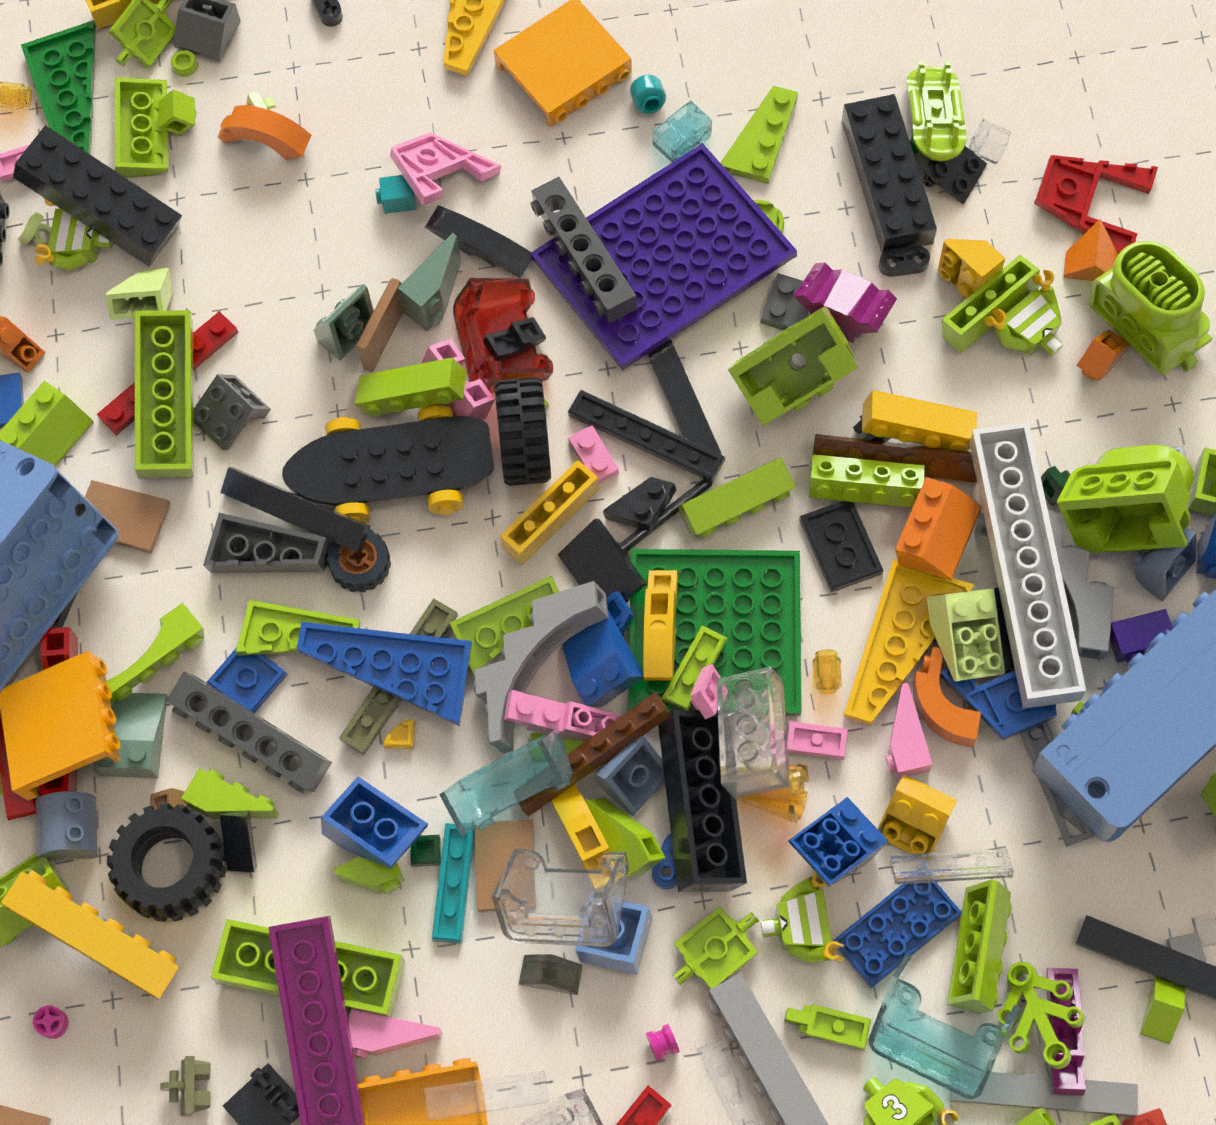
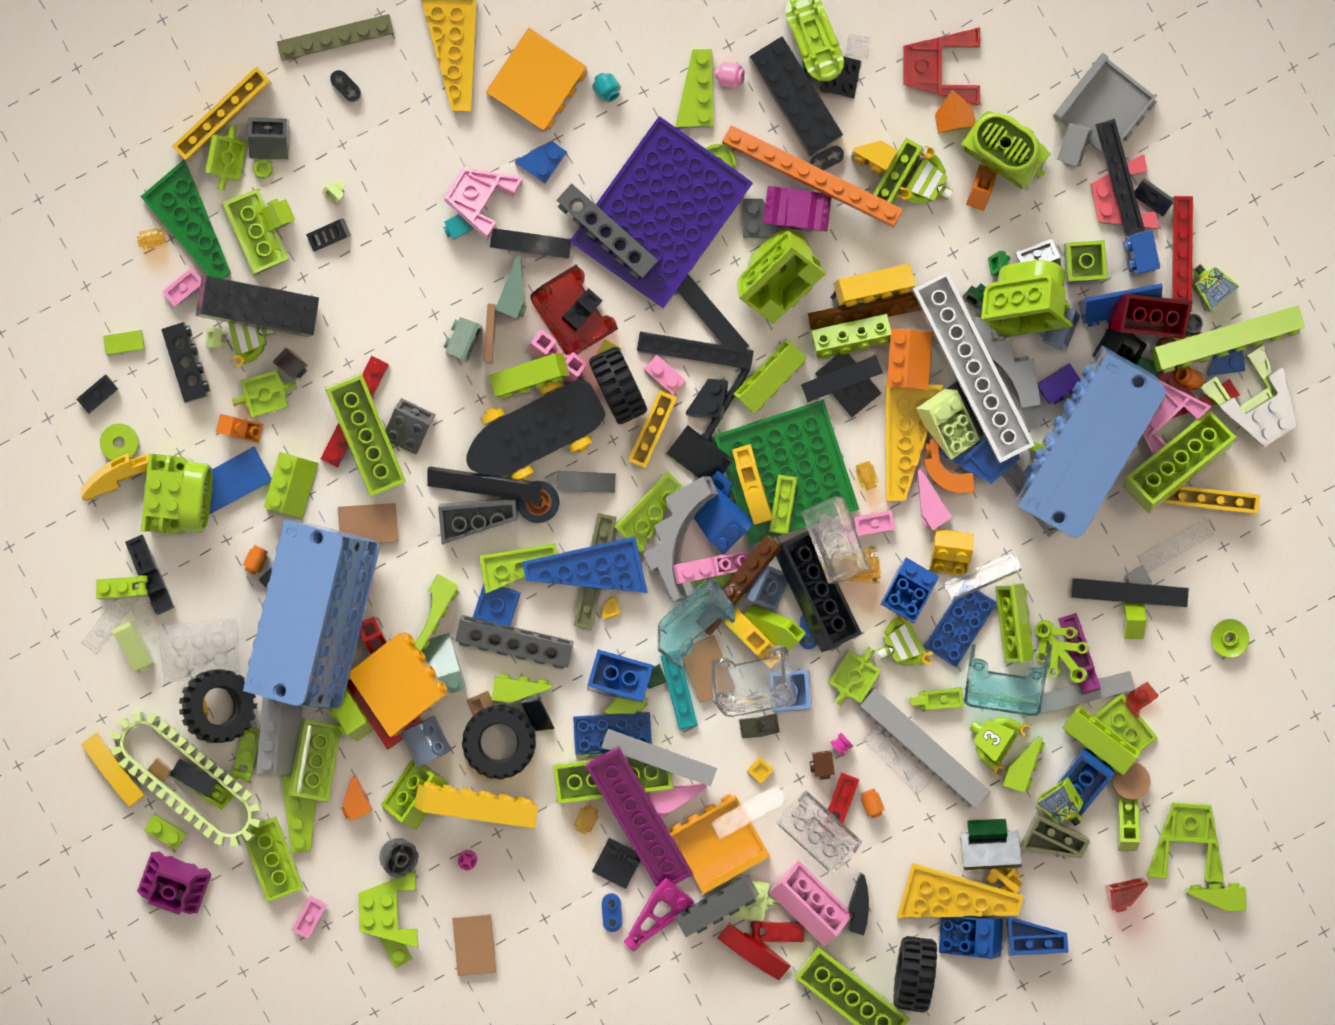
camera: 25 degrees left, 20 degrees up
yellowish green slope [105,268,173,320] -> none
olive hips [160,1056,211,1116] -> none
orange arch [217,105,312,160] -> none
clear light blue brick [652,100,712,162] -> none
bright pink plate [690,664,727,719] -> none
none -> lime plate [232,370,297,418]
none -> black slope [273,348,308,379]
none -> black slope [306,218,351,252]
none -> blue wing [515,141,567,184]
none -> dark grey slope [557,470,616,493]
none -> blue tile [573,712,652,755]
none -> clear yellow brick [574,804,599,834]
none -> light grey tile [601,729,717,787]
none -> bright pink head [715,62,745,88]
none -> orange plate [722,125,903,228]
none -> yellow tile [747,757,774,784]
none -> black slope [801,355,883,402]
none -> reddish brown brick [809,750,835,780]
none -> green tile [988,251,1011,276]

